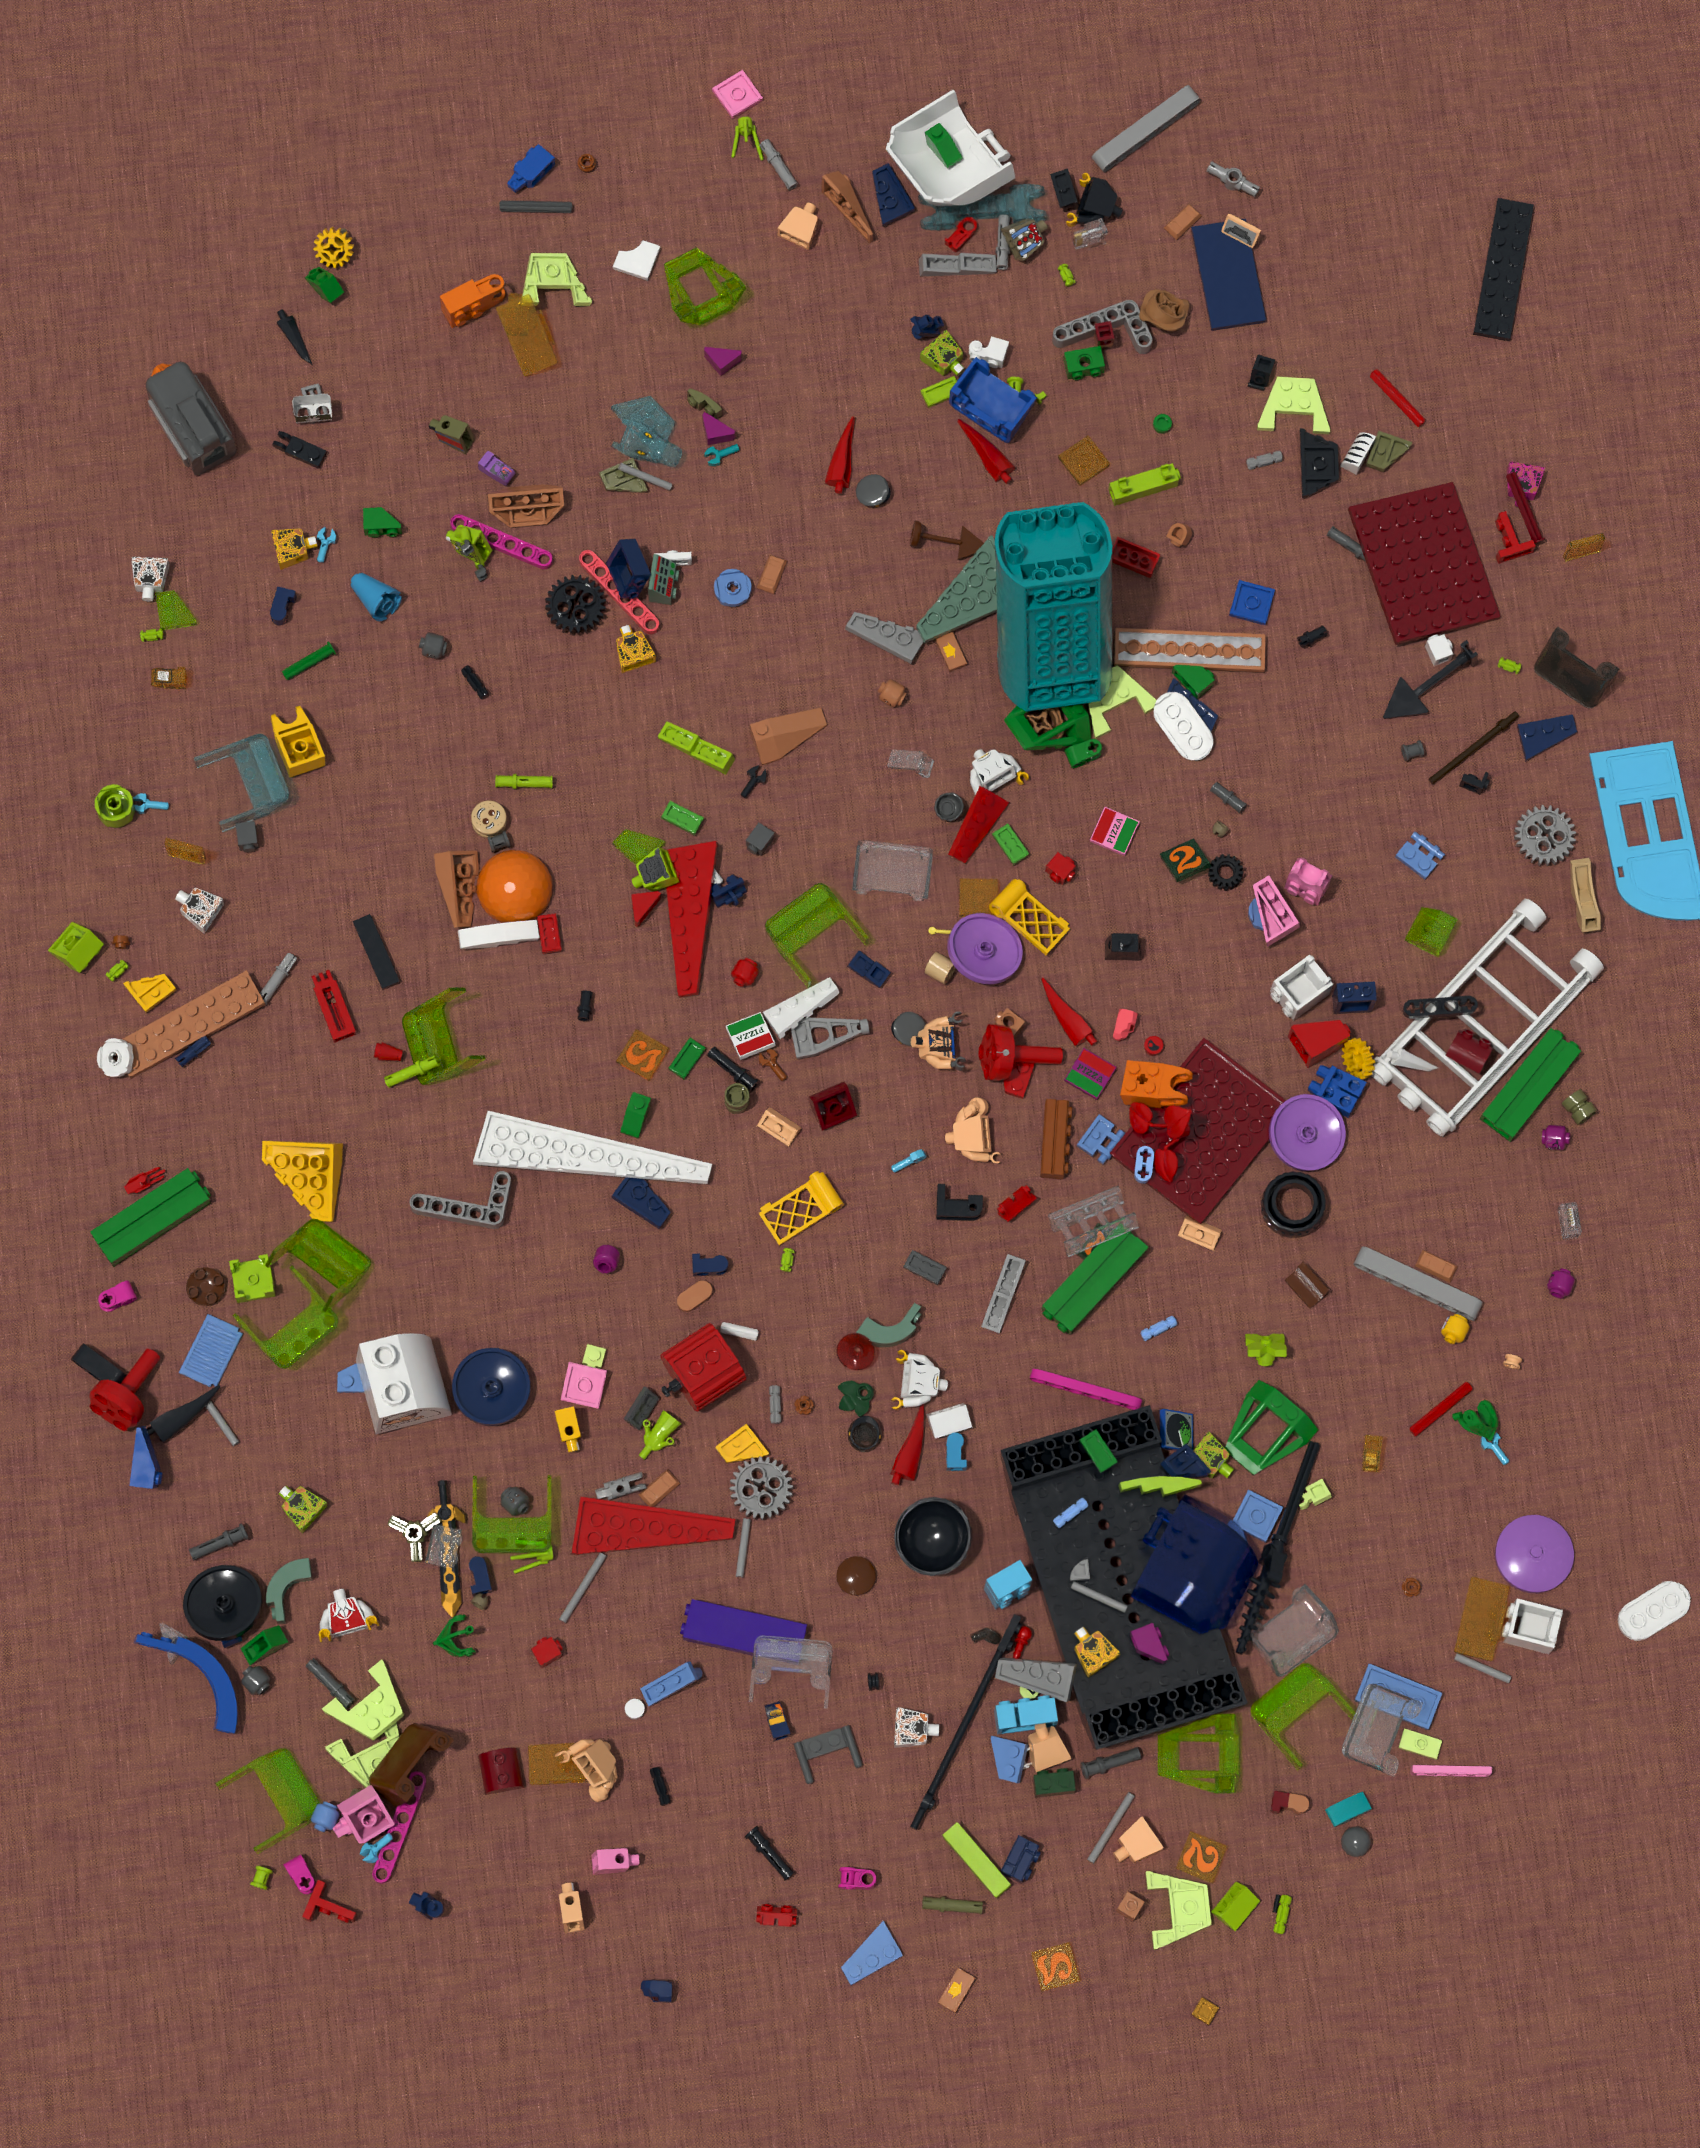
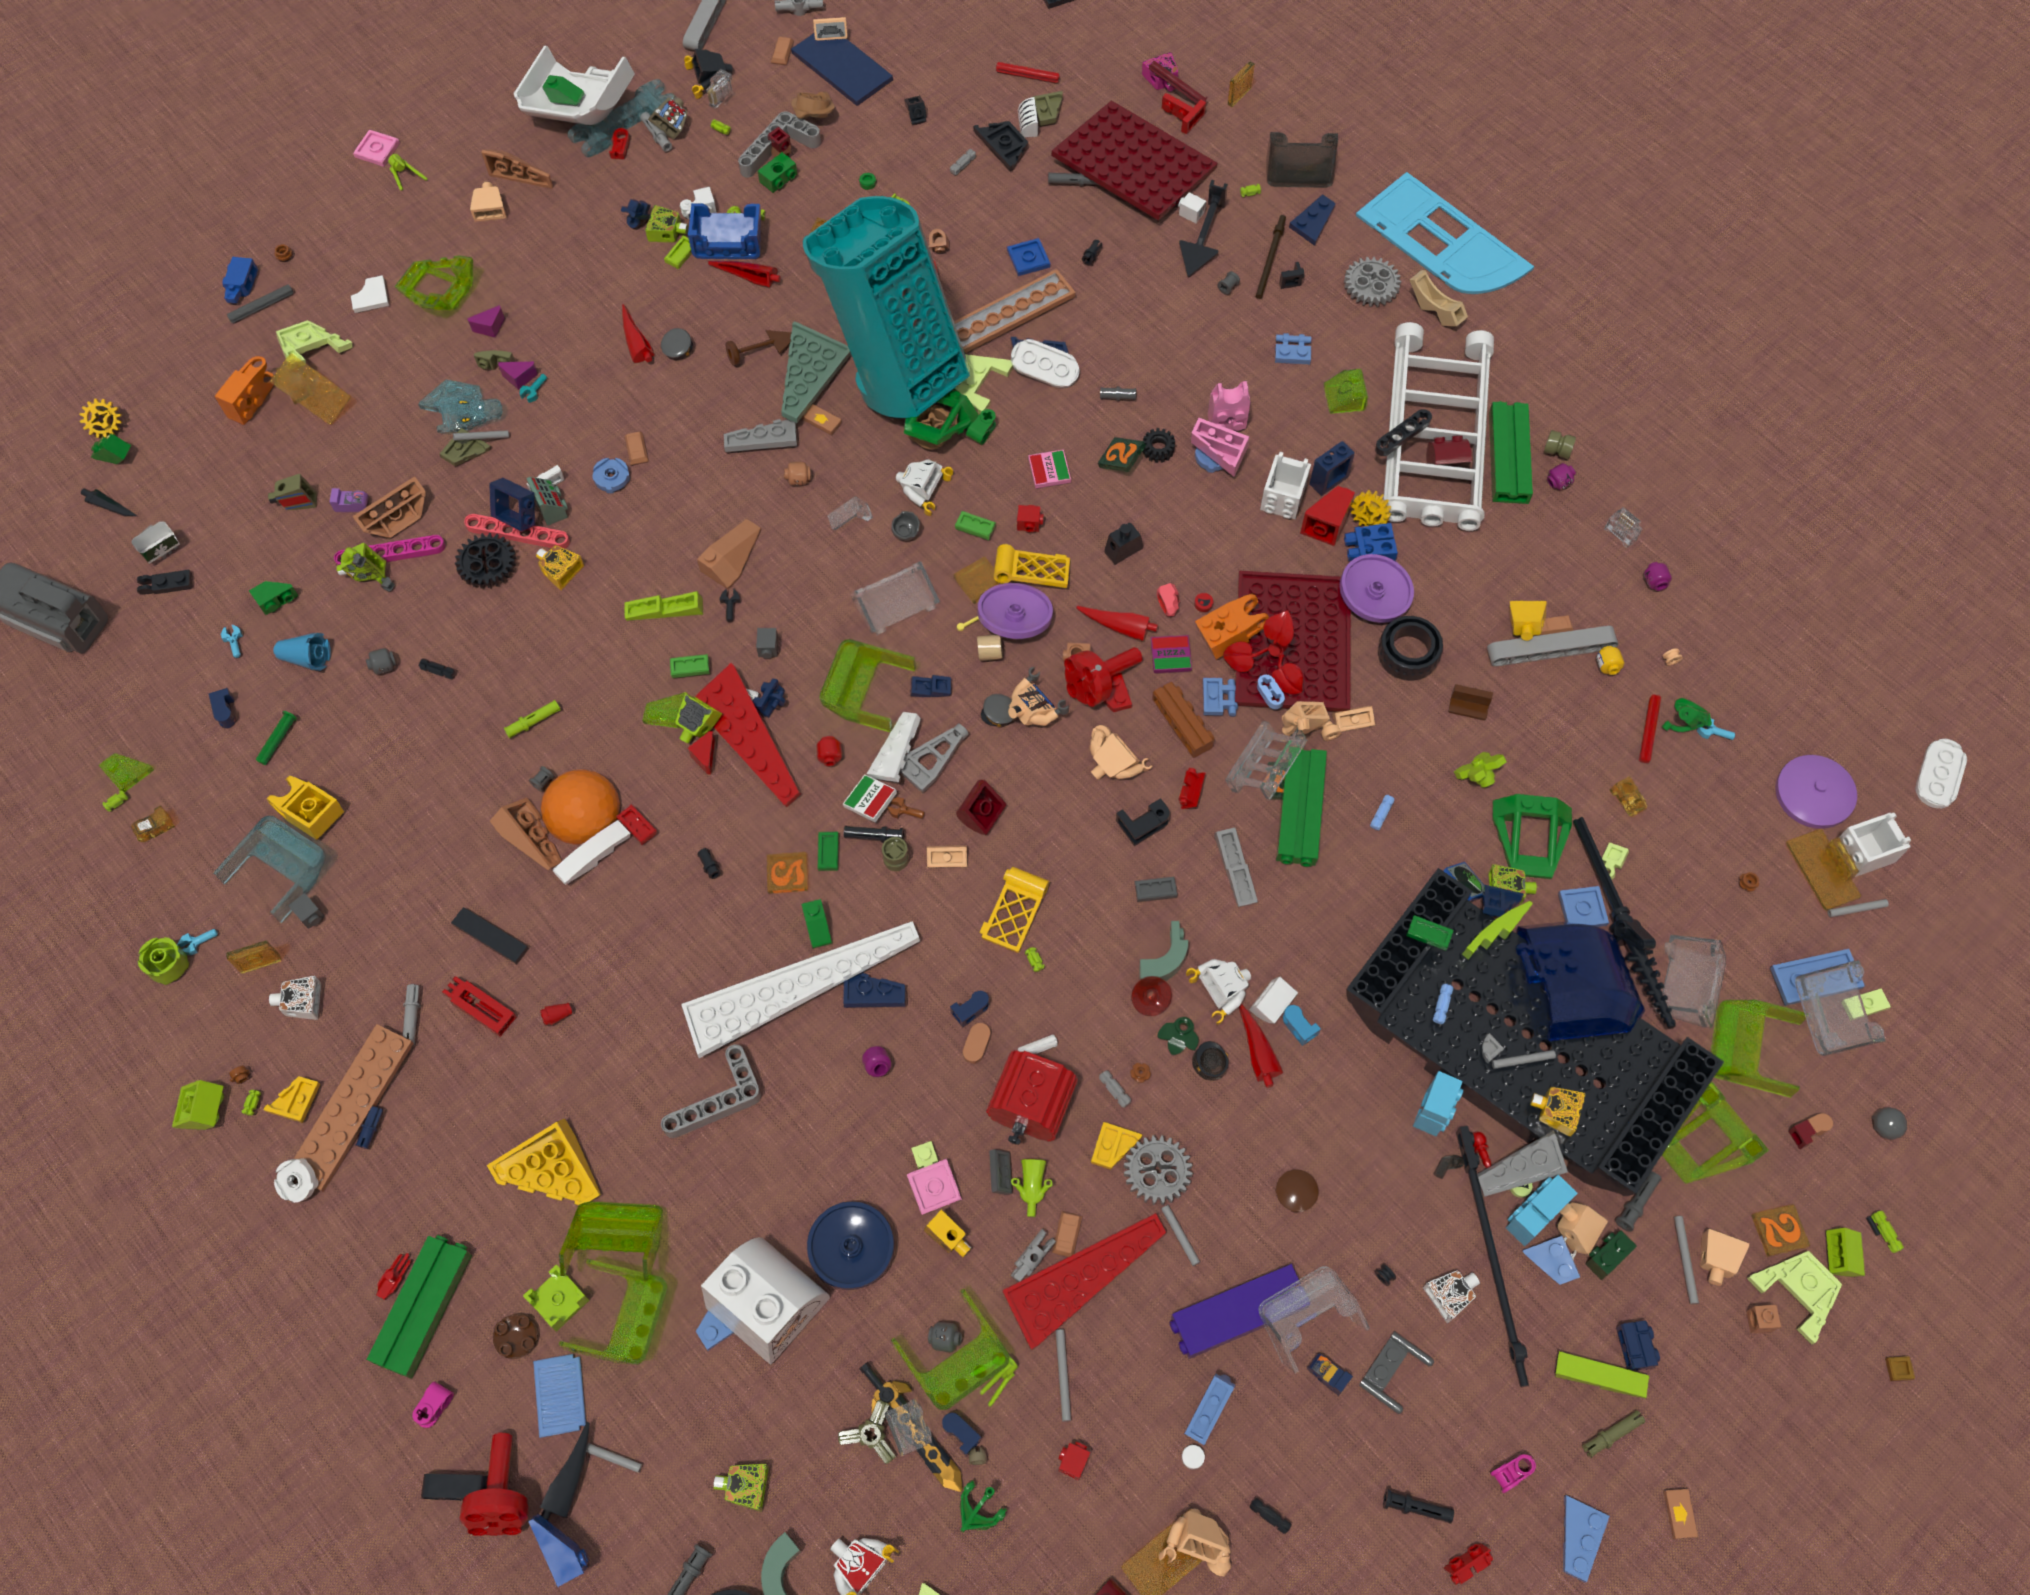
camera: 30 degrees left, 10 degrees down
torso [132,557,169,602] -> none
torso [271,529,317,570] -> none
lime pin [384,1054,441,1088] -> none
clear neon green windscreen [402,987,486,1085] -> none
tan head [471,801,507,838] -> none
light grey pin [759,139,798,191] -> none
dark blue wing [872,163,915,227] -> none
medium azure bar [891,1149,927,1172] -> none
black piece [894,1497,973,1576] -> none
light grey slope [919,253,997,277] -> none
red wing [948,786,1009,863] -> none
dark pink beam [1029,1369,1142,1410] -> none
clear yellow tile [1031,1942,1080,1992] -> none
black hinge [1050,168,1079,212] -> none
magenta slope [1130,1623,1169,1664] -> none
green slope [1172,665,1215,699] -> none
dark tan hinge [1212,821,1229,837] -> none
yellowish green wing [1257,377,1330,435] -> none
teal slope [1325,1791,1372,1827] -> none
white bar [1387,1048,1438,1071] -> none
bright pink tile [1410,1765,1492,1777] -> none
none -> light nougat torso [1282,701,1341,741]
none -> yellow torso [1510,601,1547,641]

